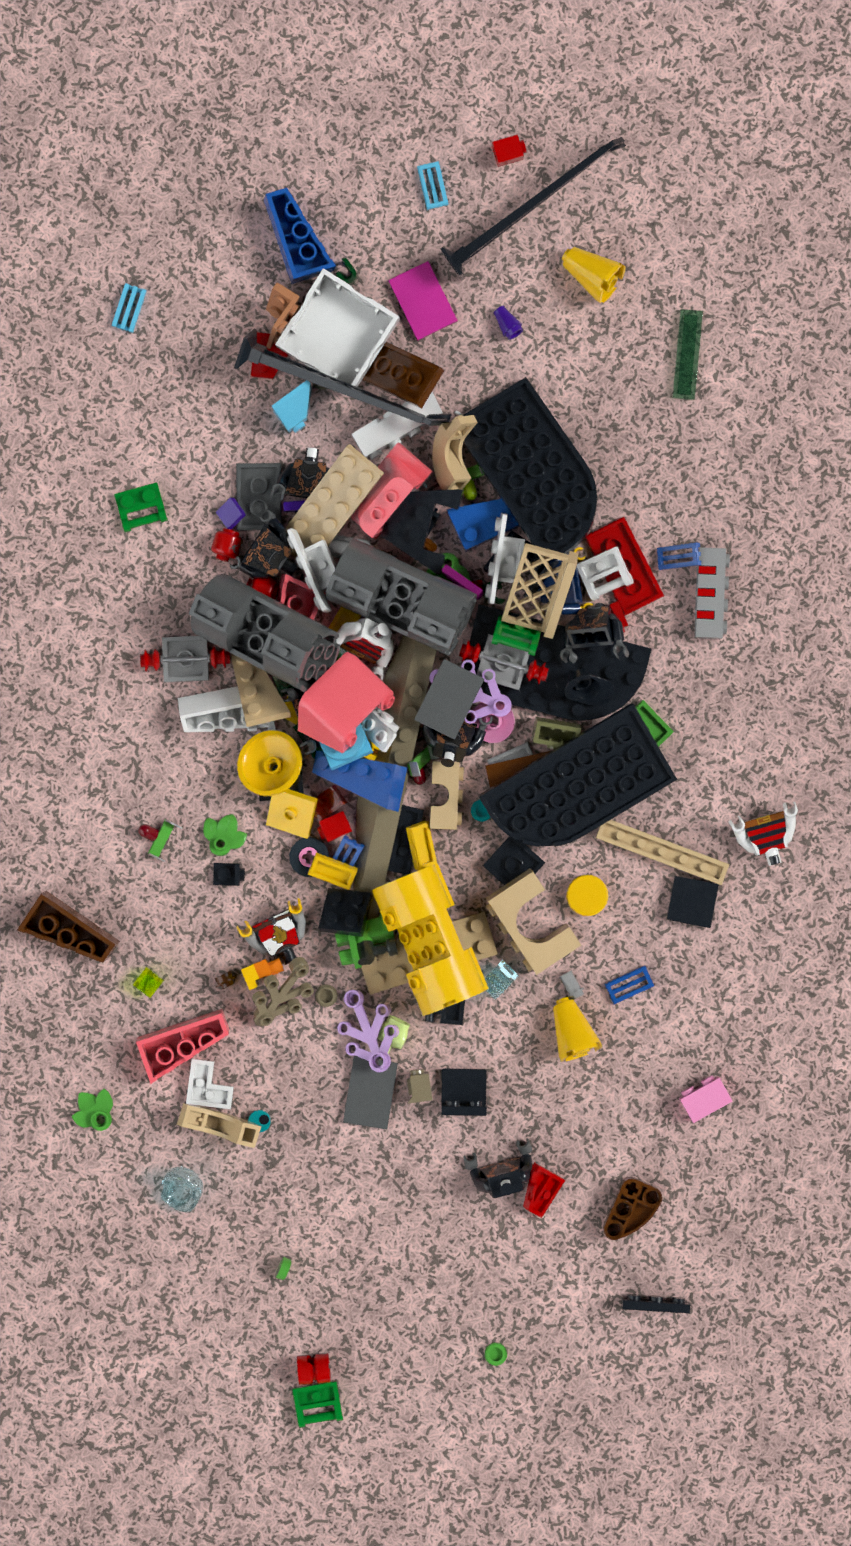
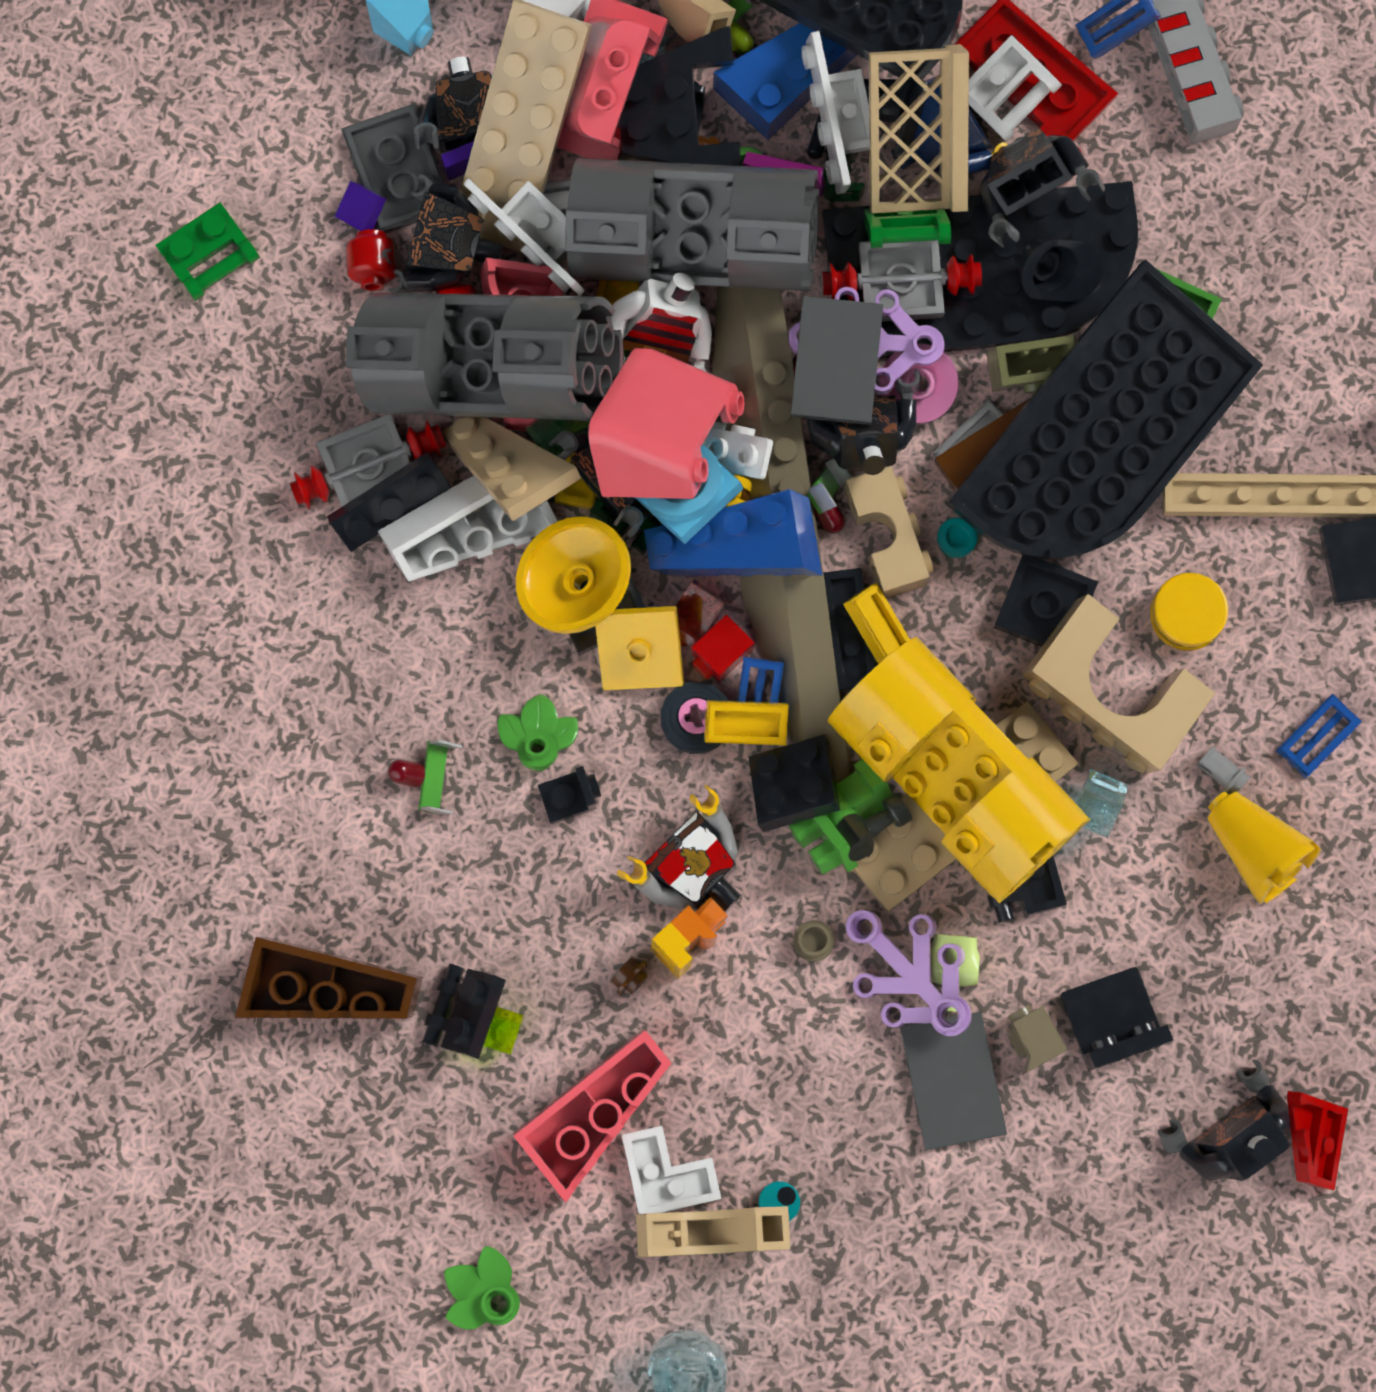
camera: 20 degrees left, 10 degrees down
dark tan plant [252,957,314,1026] -> none
none -> black plate [327,452,451,552]
none -> black plate [422,963,506,1059]

